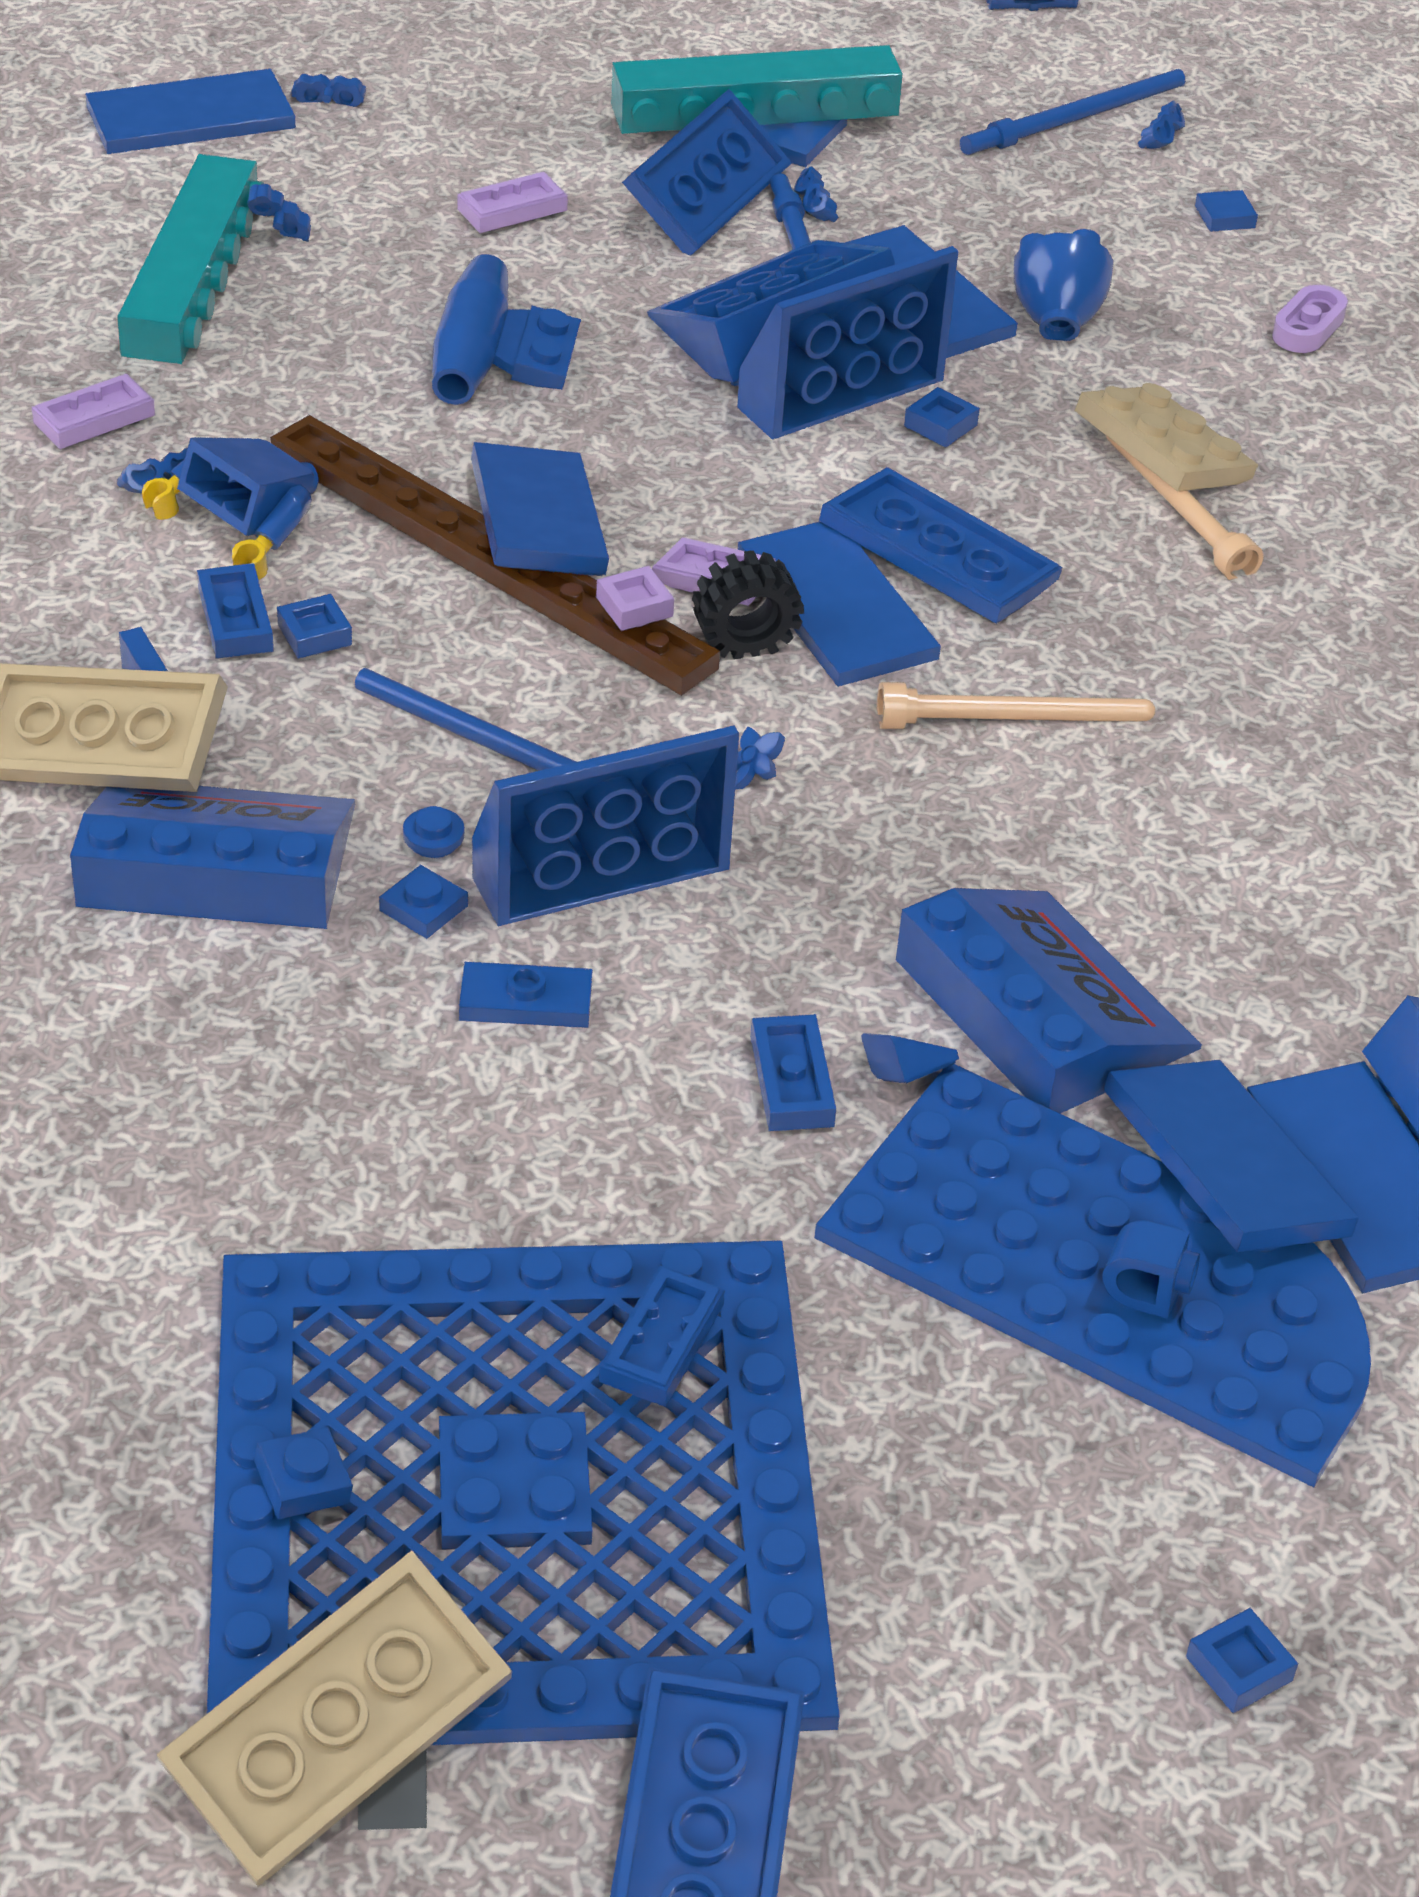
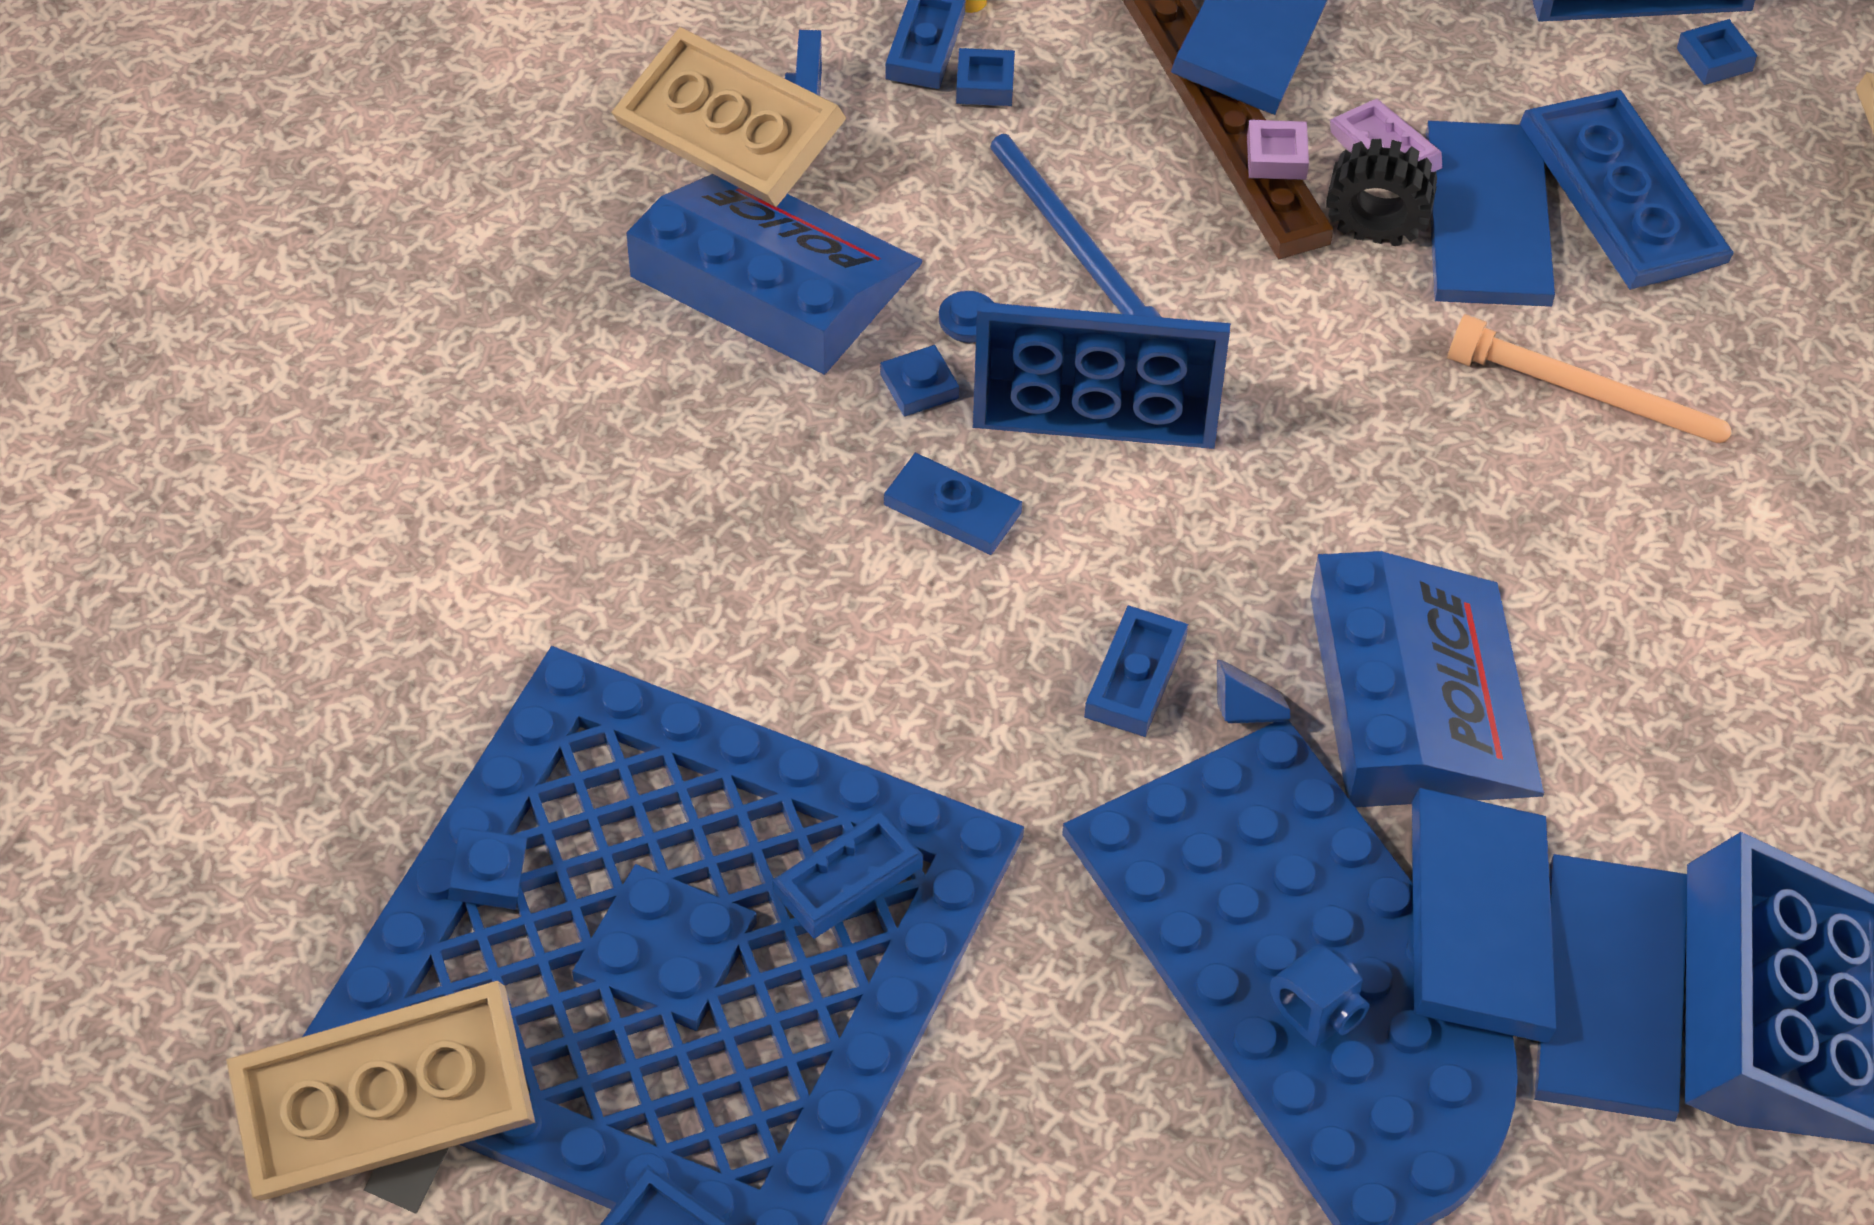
camera: 30 degrees right, 10 degrees up
blue plant [735,726,785,790] -> none

